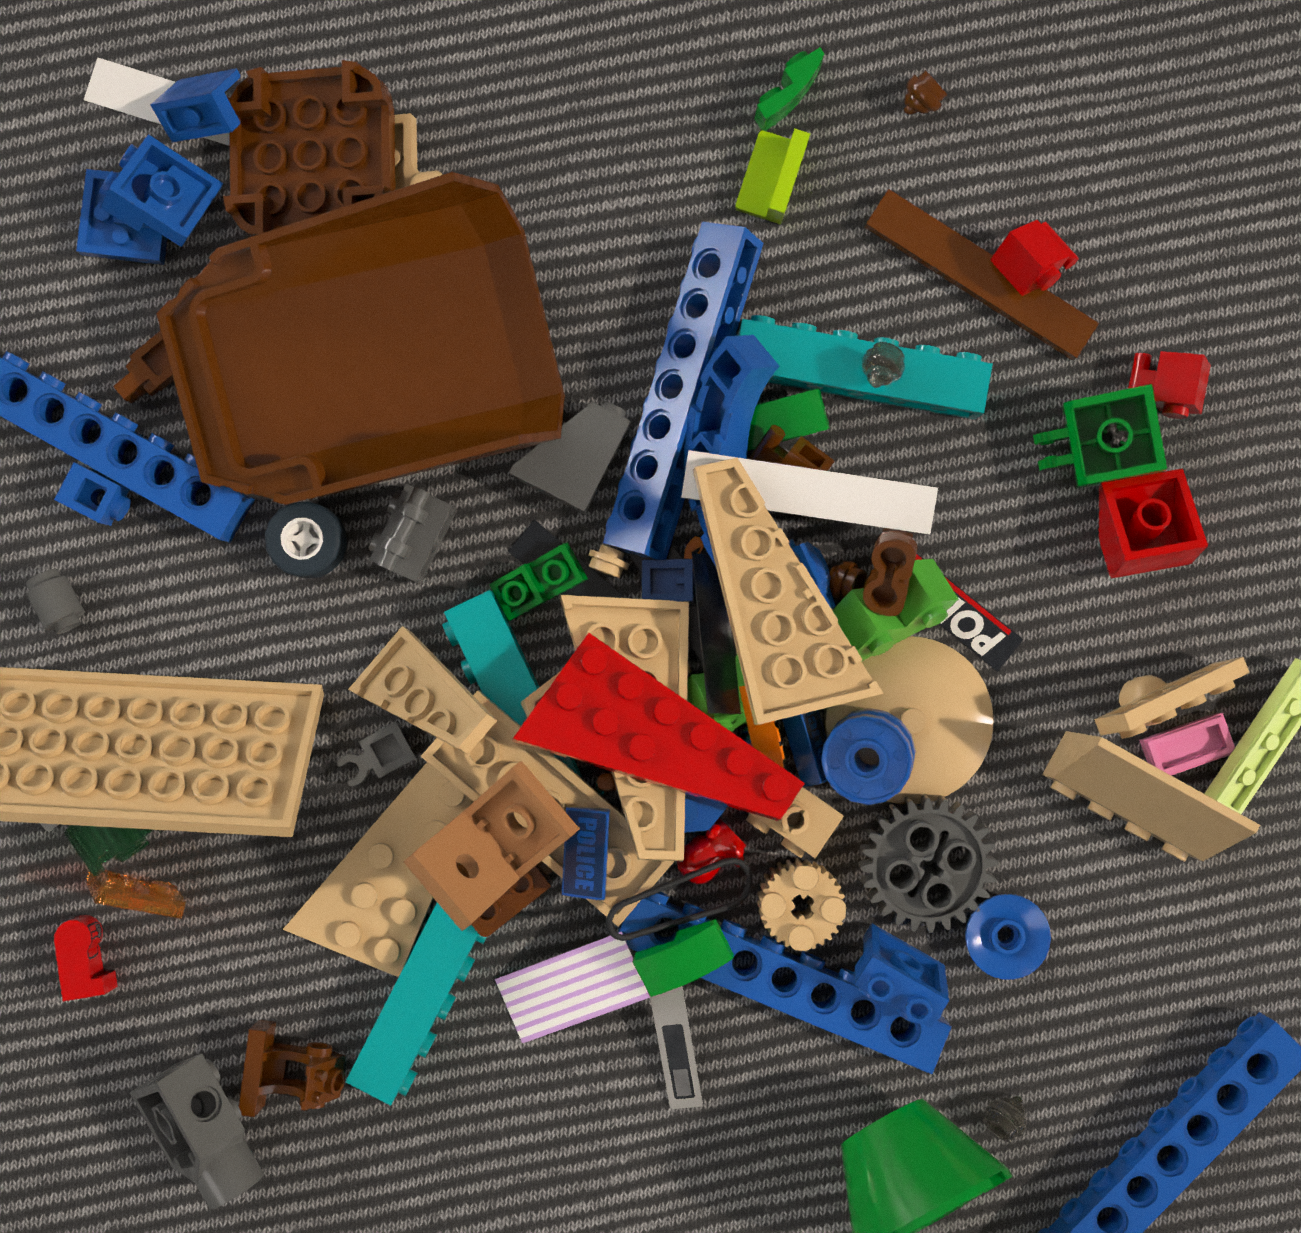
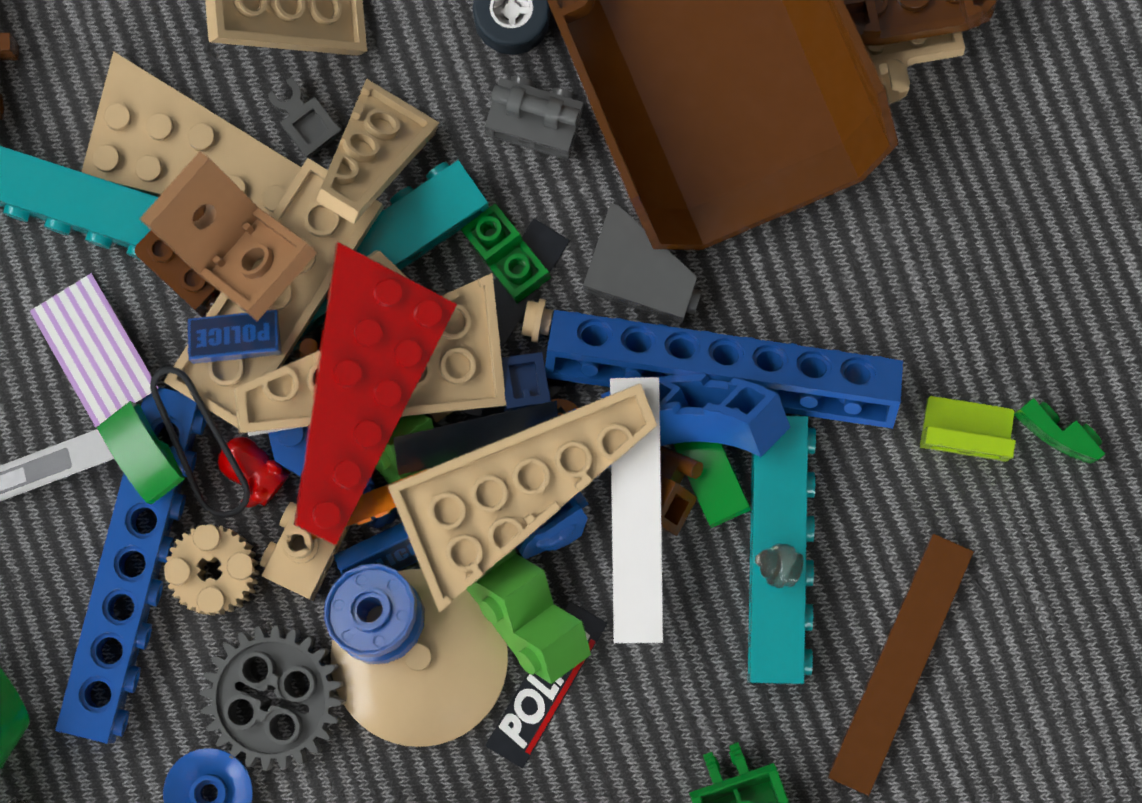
camera: 80 degrees right, 5 degrees down
reddish brown plate [829,561,867,602] -> none
blue plate [855,923,949,1028] -> none
reddish brown piece [863,528,918,616] -> none
reddish brown plate [904,70,947,115] -> none
red brick [990,220,1079,296] -> none

